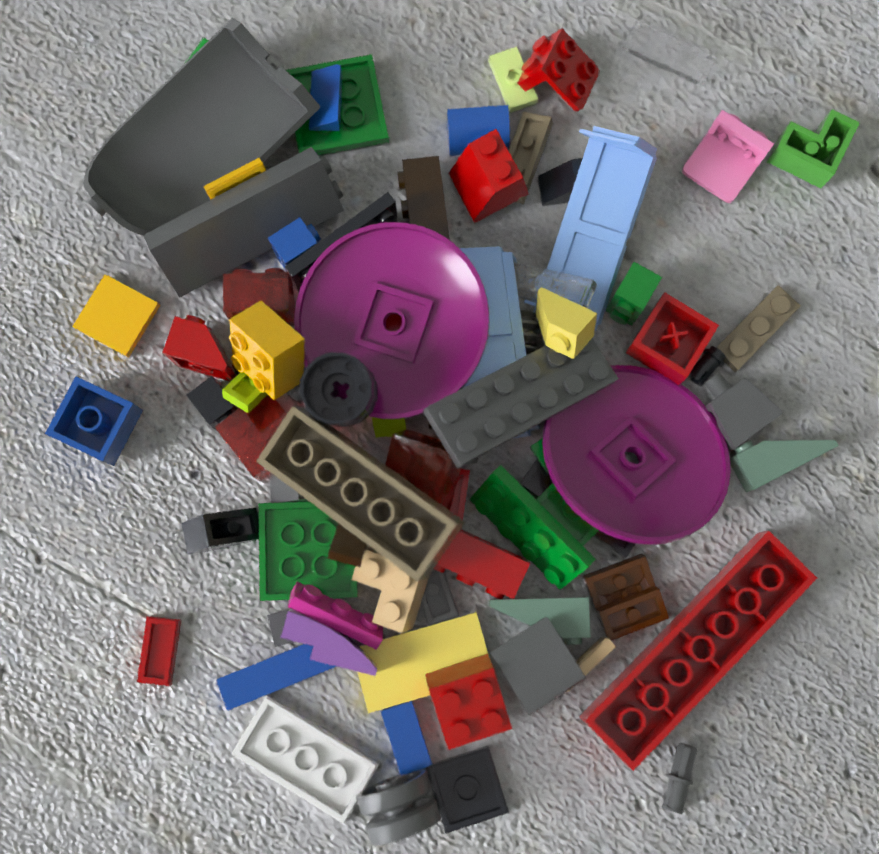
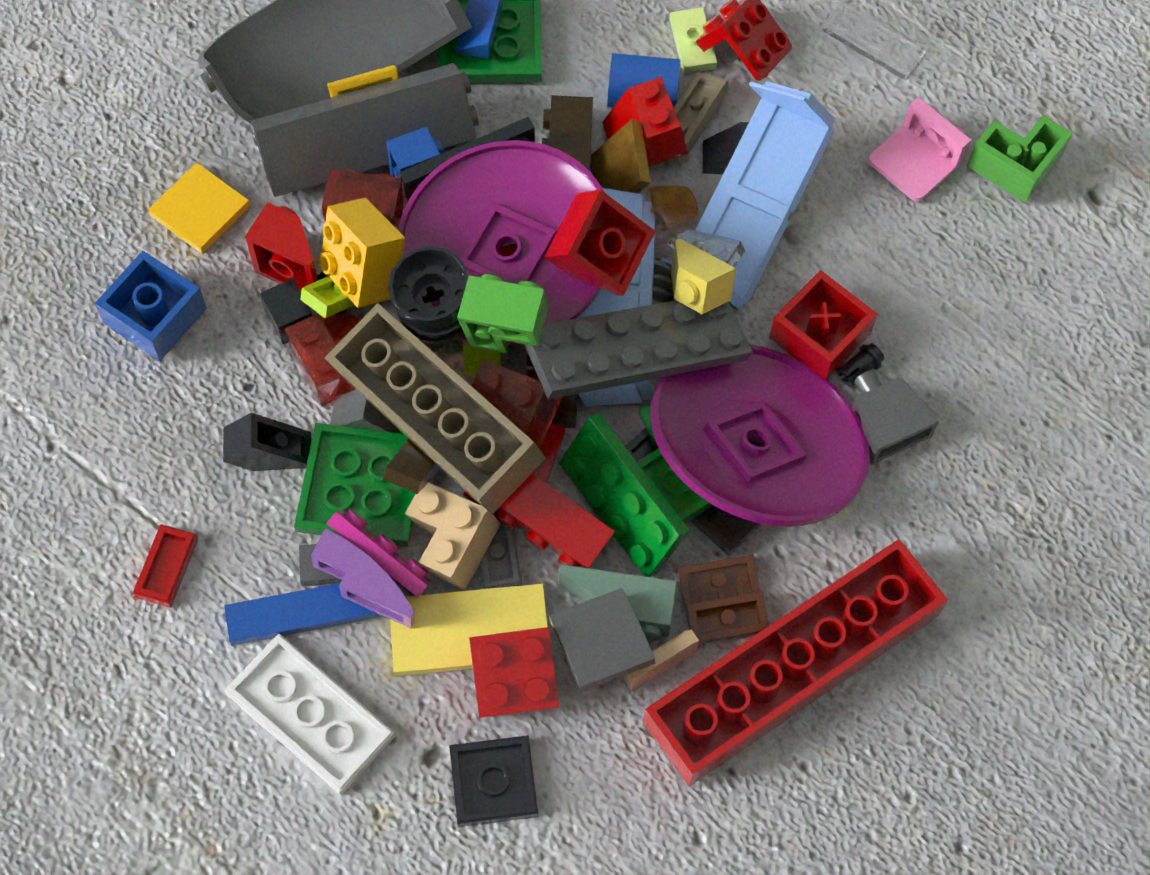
camera: 10 degrees right, 15 degrees down
dark grey wheel [356,769,442,846] -> none
blue tile [381,701,432,775] -> none
green brick [605,262,662,326] -> none
dark grey axle [662,743,697,814] -> none
dark tan plate [716,285,801,372] -> none
sand green slope [730,440,839,493] -> none
none -> bright green brick [457,274,549,354]
none -> red slope [544,190,656,296]
none -> pearl gold tile [590,119,651,194]
none -> clear orange piece [647,186,698,231]

